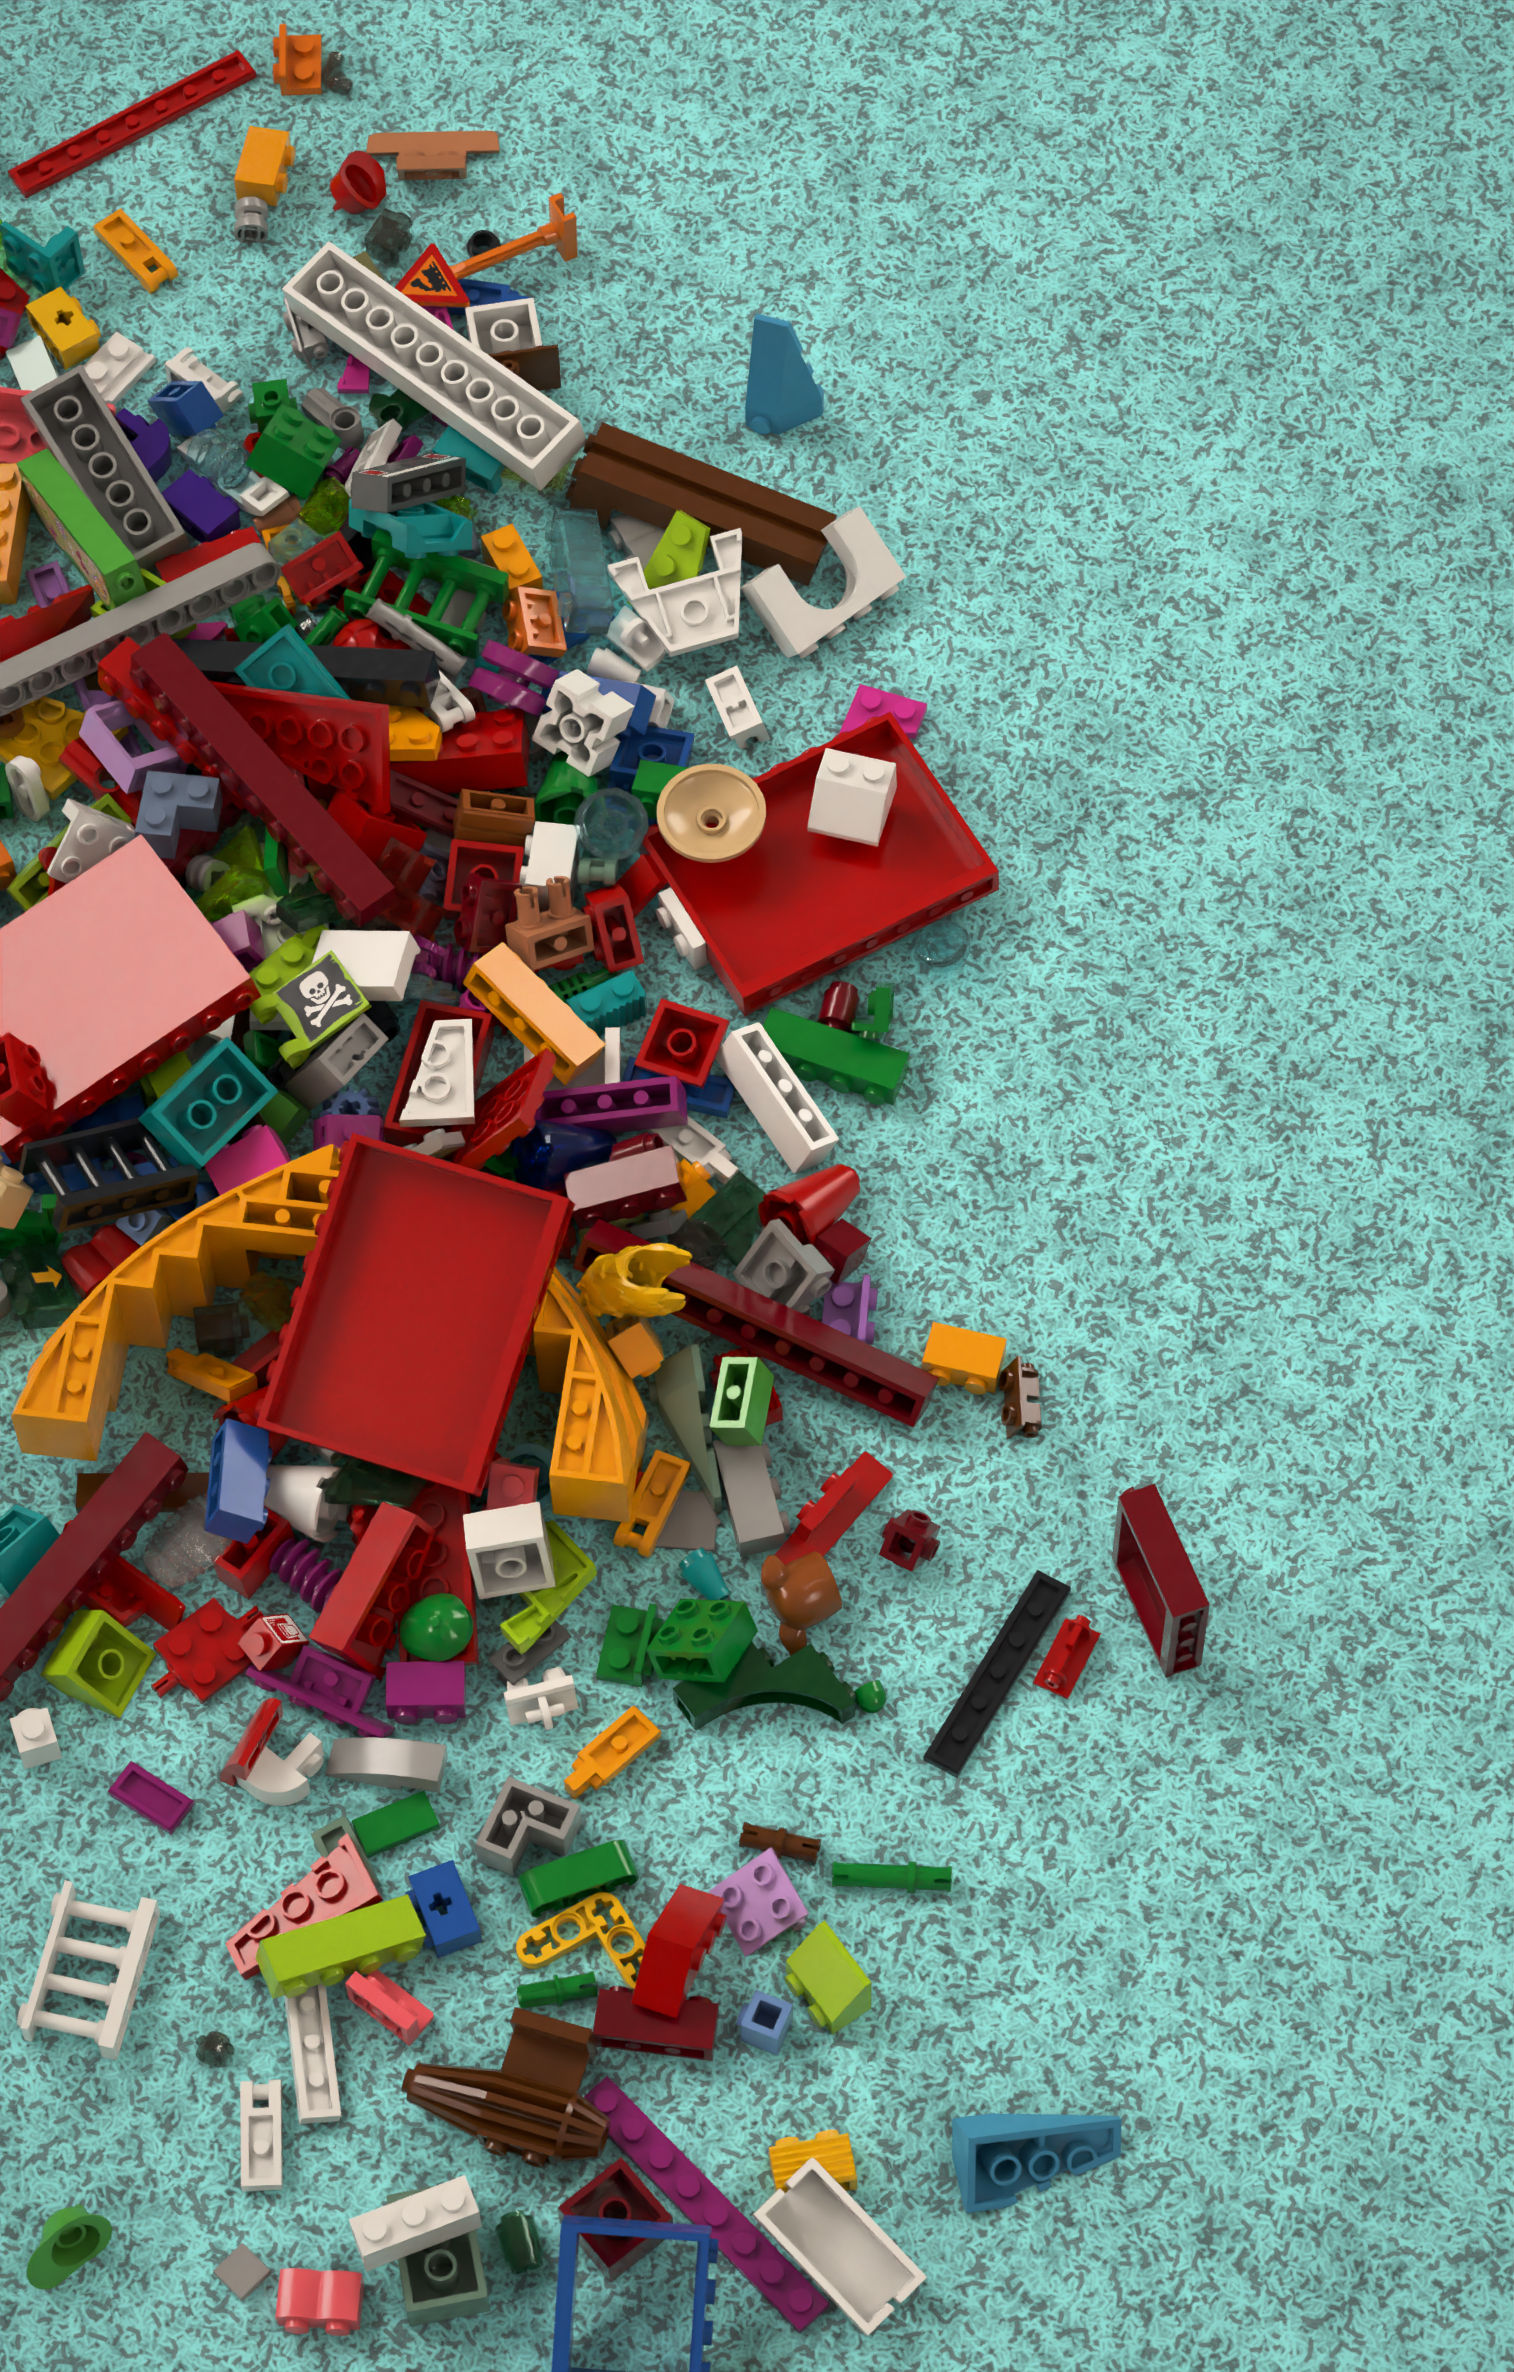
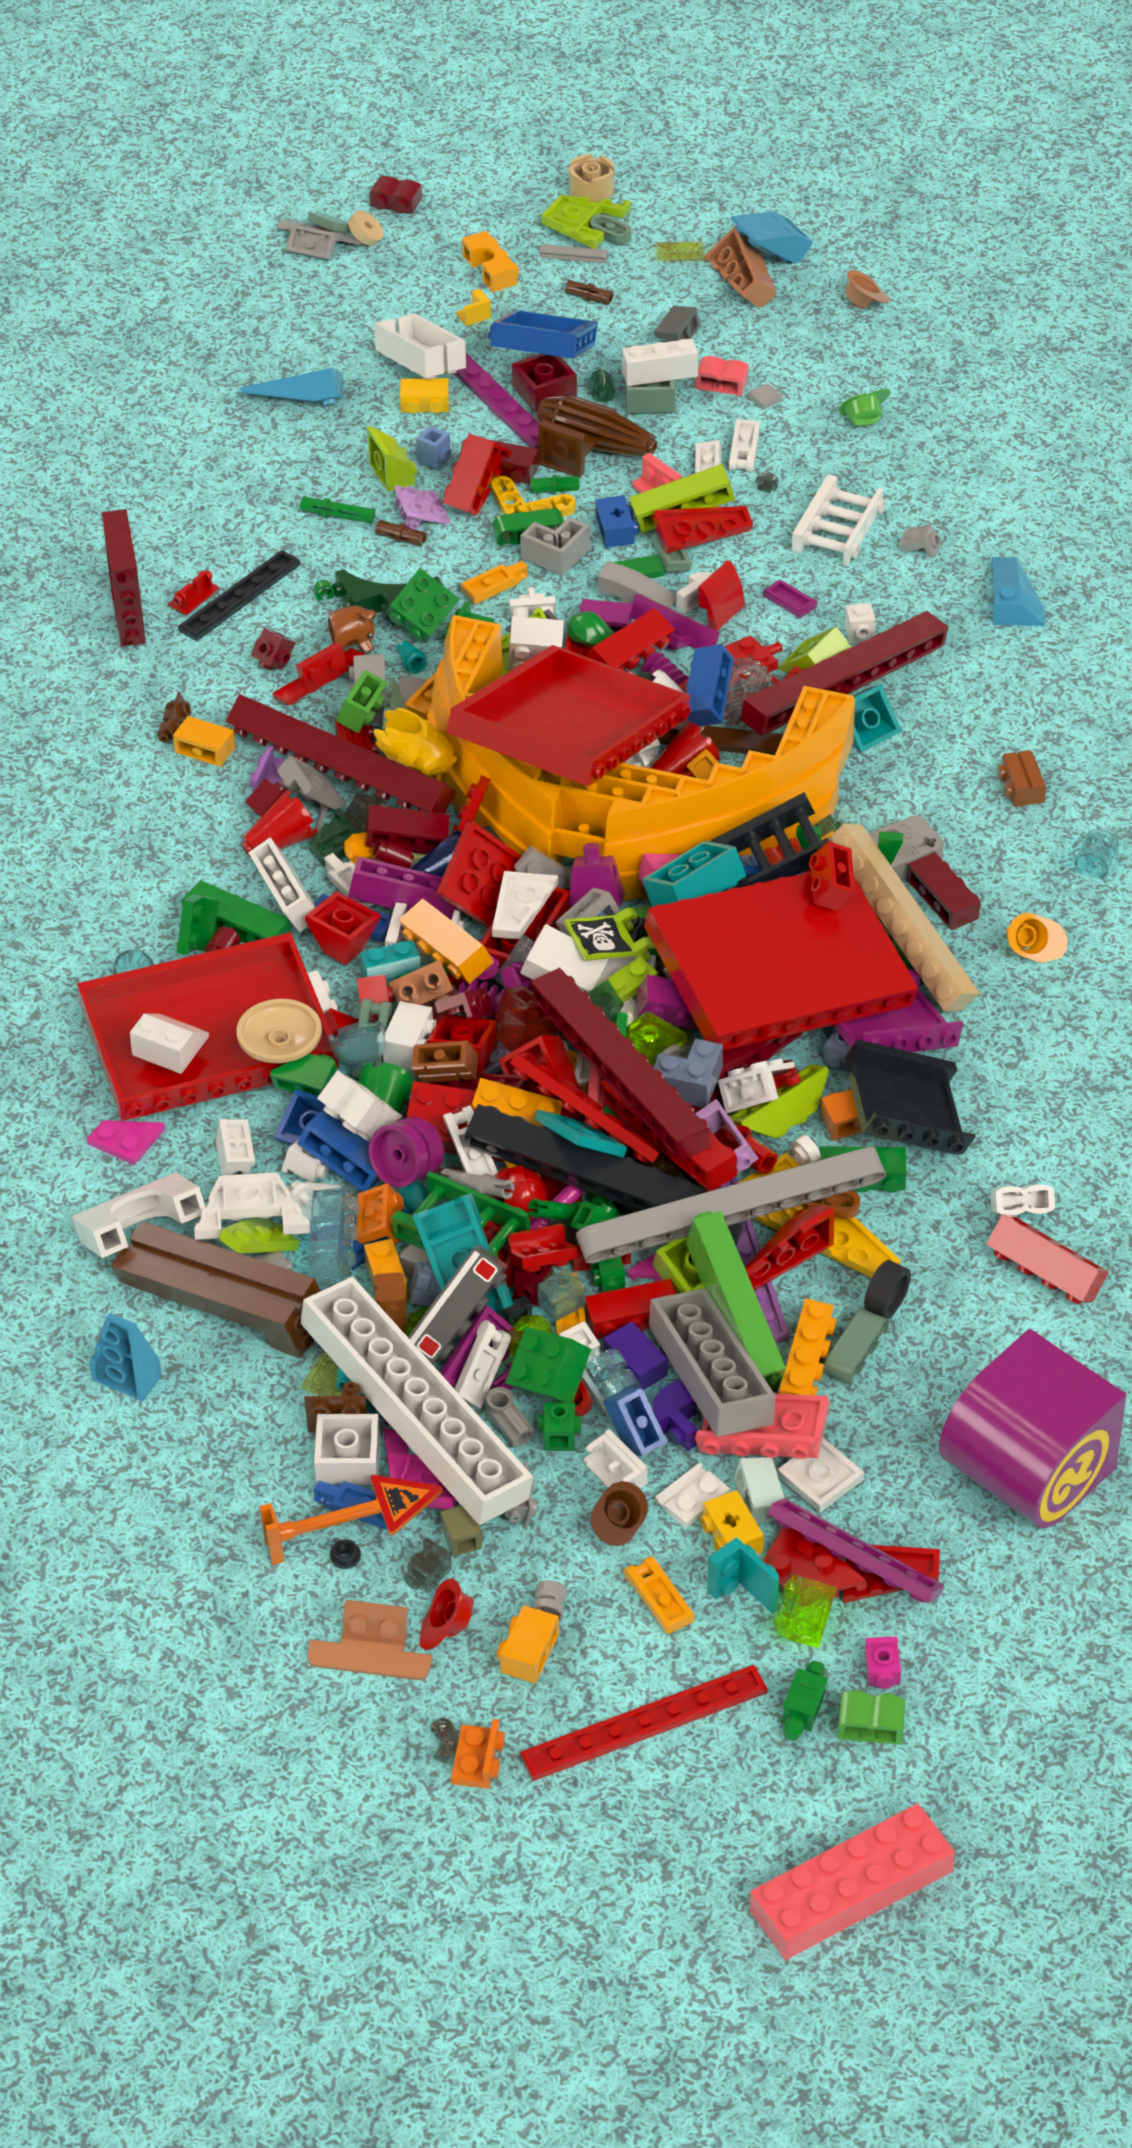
camera: 170 degrees left, 15 degrees down
red brick [238,1613,309,1671] -> none
none -> dark orange brick [374,1272,408,1335]
none -> reddish brown piece [591,1481,648,1546]

